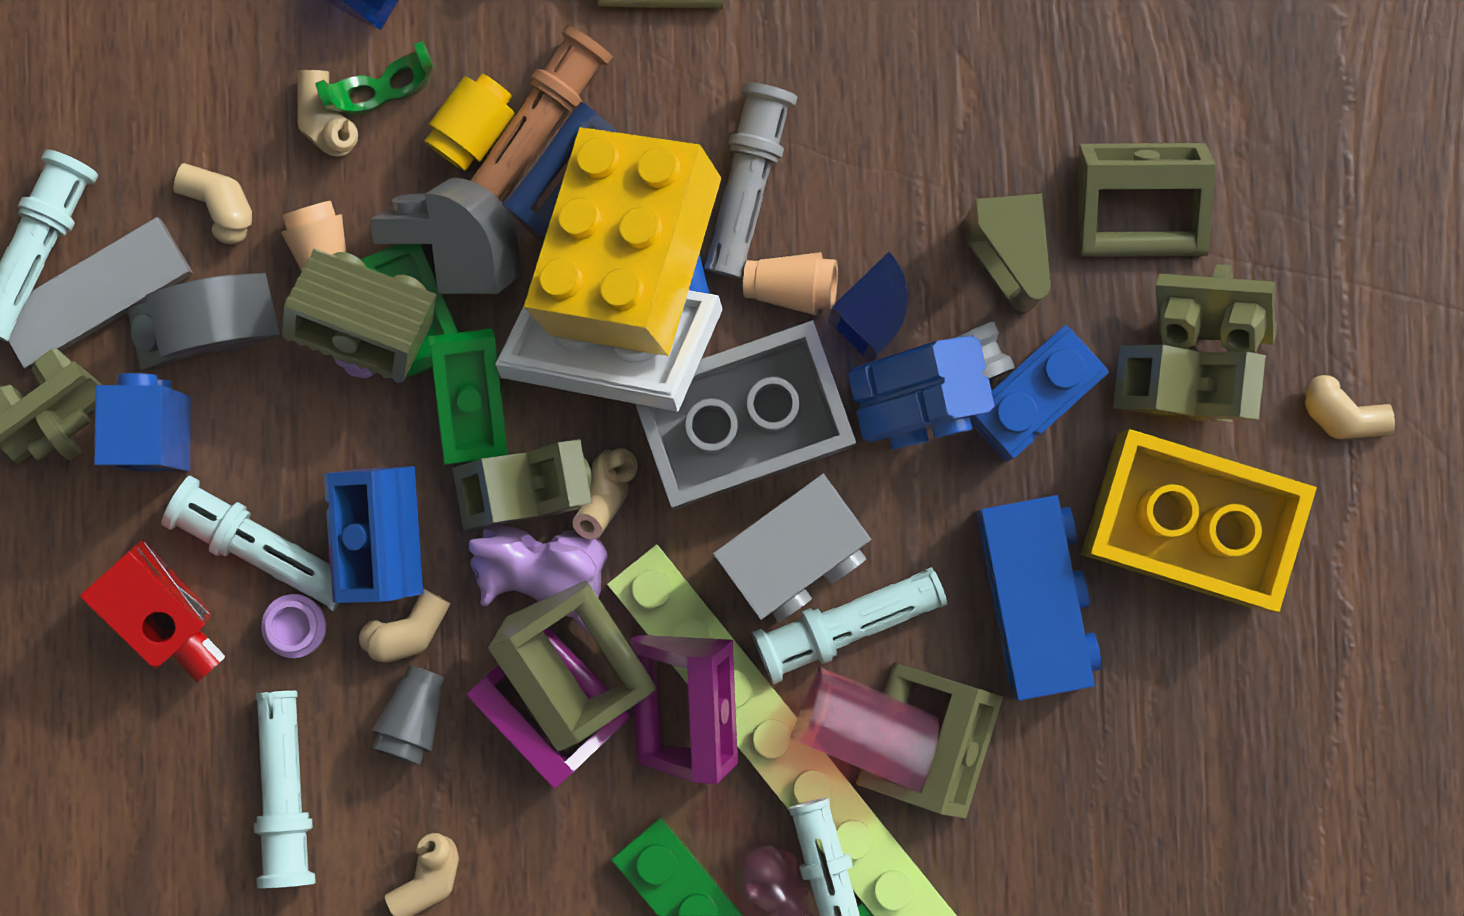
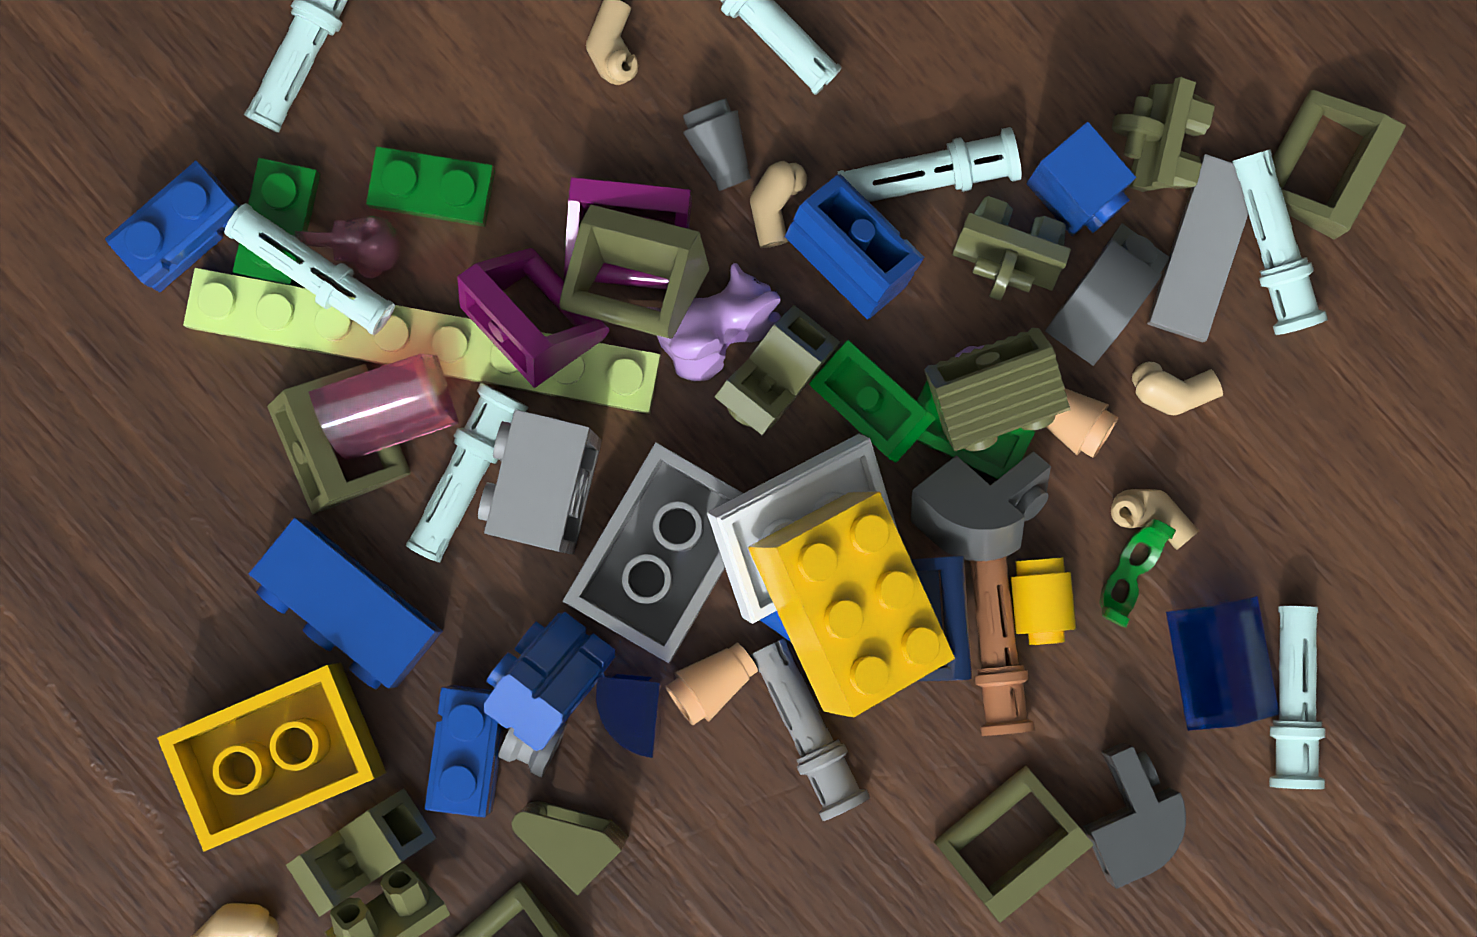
camera: 145 degrees right, 0 degrees up
red torso [80,538,225,682] -> none
lavender plate [261,594,327,658] -> none
tan arm [572,448,638,540] -> none
none -> olive hips [952,196,1071,301]

